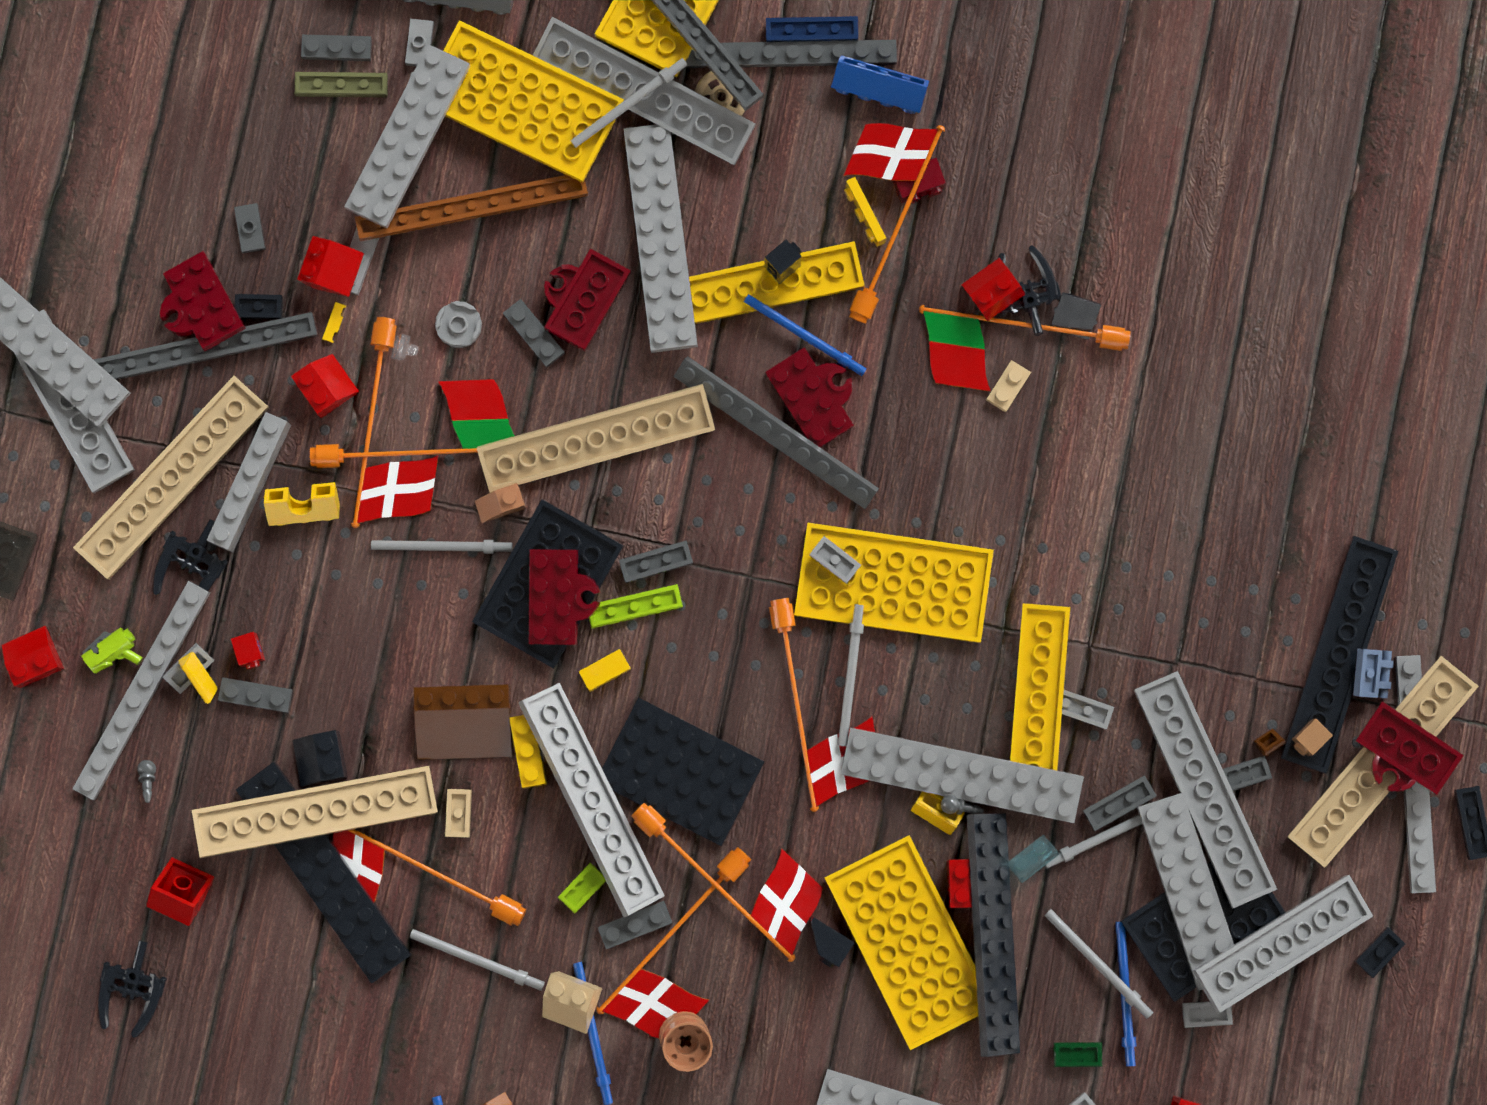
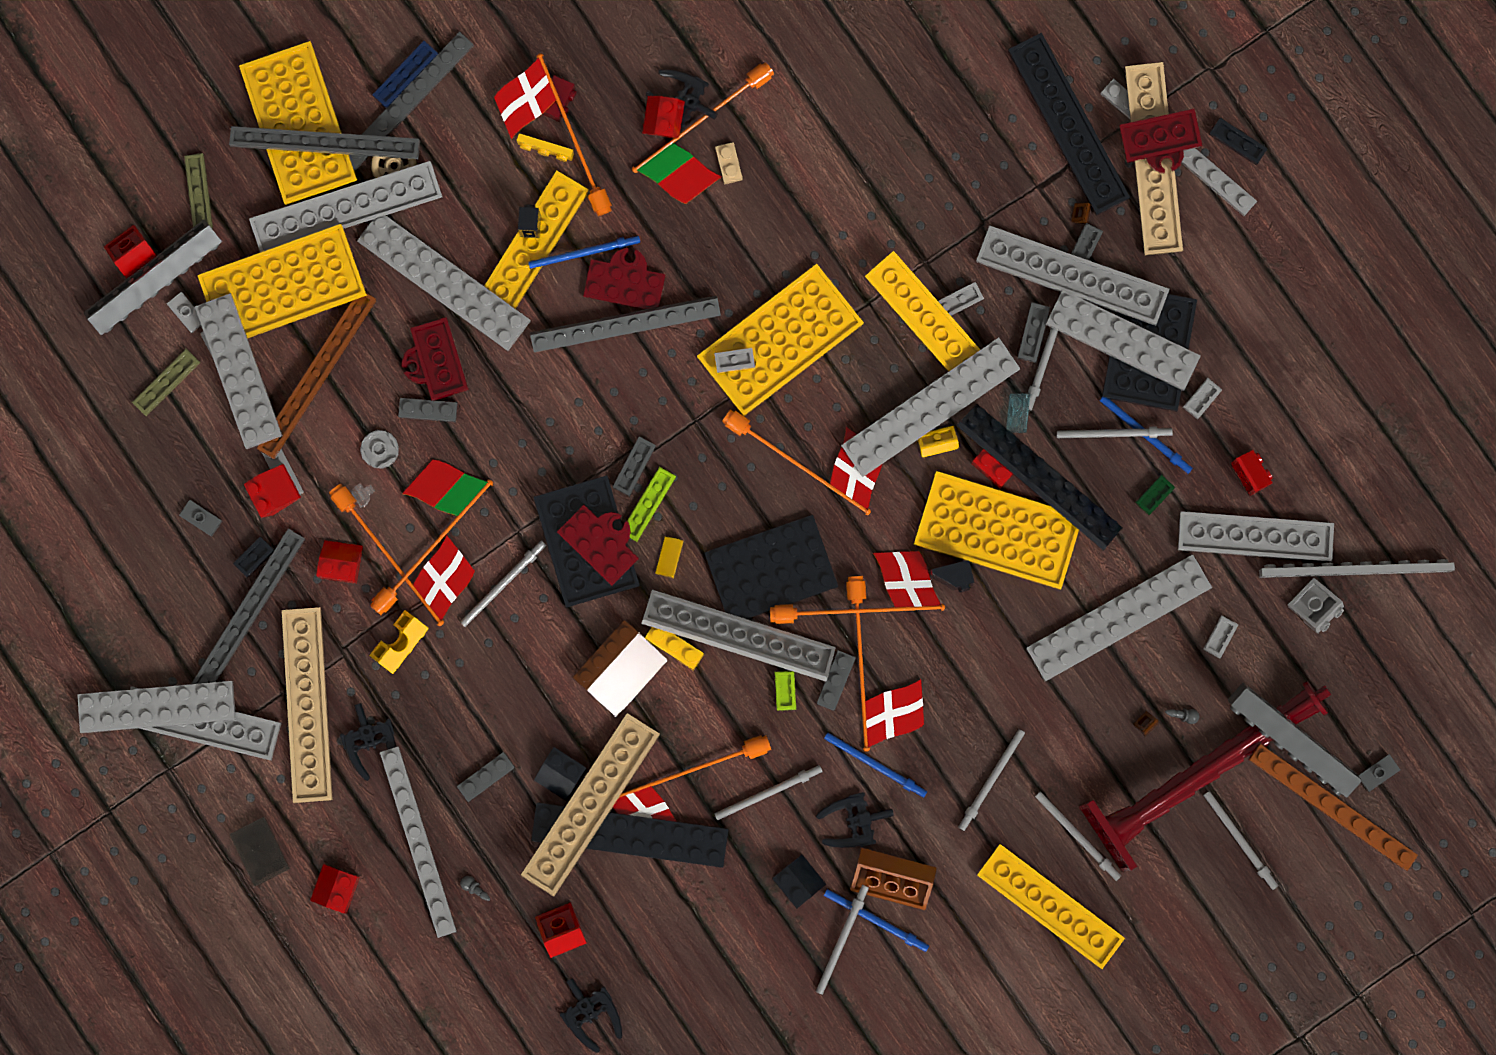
camera: 45 degrees left, 0 degrees up
lime piece [81,627,143,674] -> none
dark red plate [160,251,246,351] -> none
light grey plate [162,643,214,694] -> none
yellow slope [178,652,217,704] -> none
light grey brick [207,412,291,553] -> none
red brick [231,632,265,670] -> none
dark grey plate [301,34,372,61] -> none
yellow piece [322,302,346,343] -> none
tan plate [445,789,472,838] -> none
nougat slope [475,483,527,523] -> none
tan plate [477,384,715,493] -> none
tan slope [542,972,602,1034] -> none
light grey bar [570,58,688,148] -> none
nougat wheel [659,1011,713,1072] -> none
blue brick [831,55,929,114] -> none
light grey bar [838,604,864,746] -> none
dark grey bar [941,795,984,815] -> none
black piece [1050,292,1101,340] -> none
light grey plate [1193,875,1373,1013] -> none
medium nougat brick [1292,718,1333,756] -> none
sand blue plate [1353,649,1394,698] -> none
black plate [1354,927,1405,978] -> none
none -> black slope [772,854,827,909]
none -> black bar [816,792,894,848]

